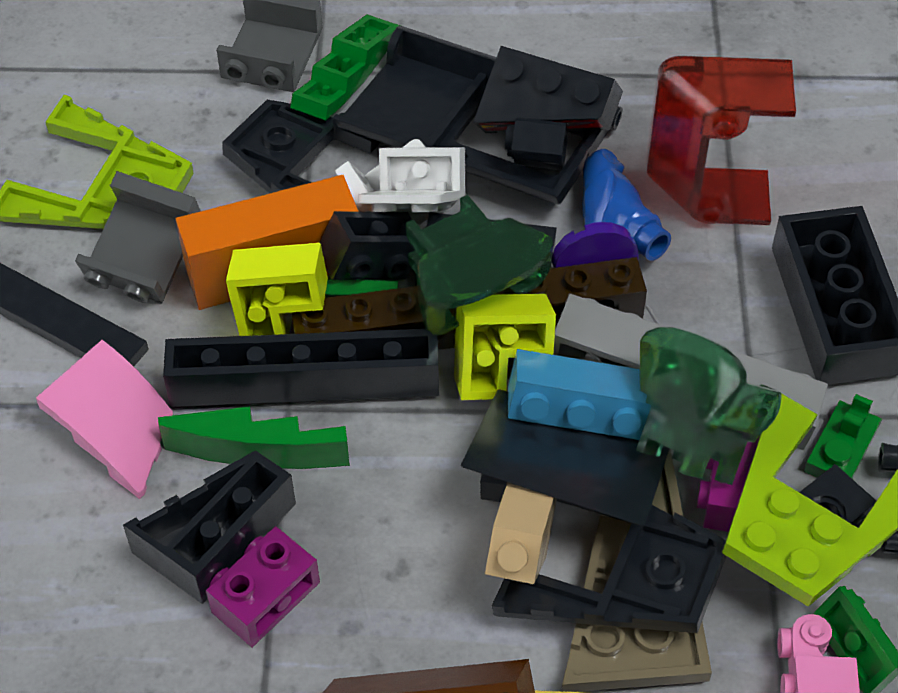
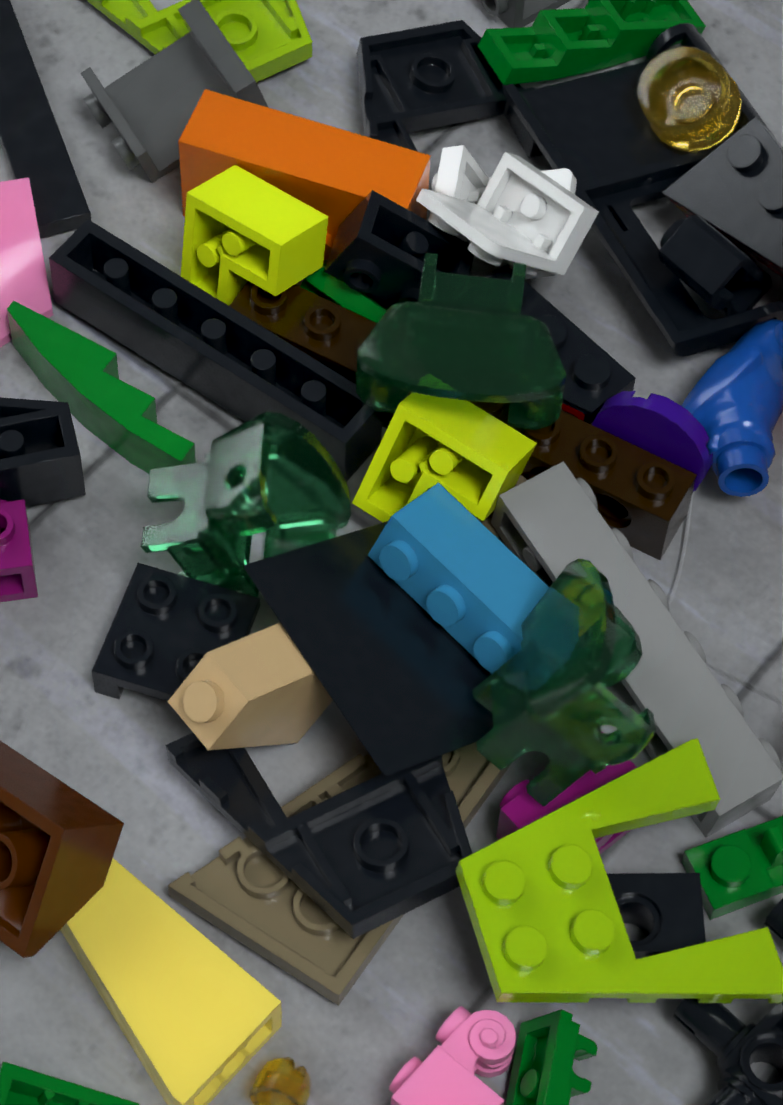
camera: 35 degrees right, 5 degrees up
none -> black piece [92,563,260,701]
none -> clear green piece [141,412,352,597]
none -> clear yellow piece [637,46,742,152]

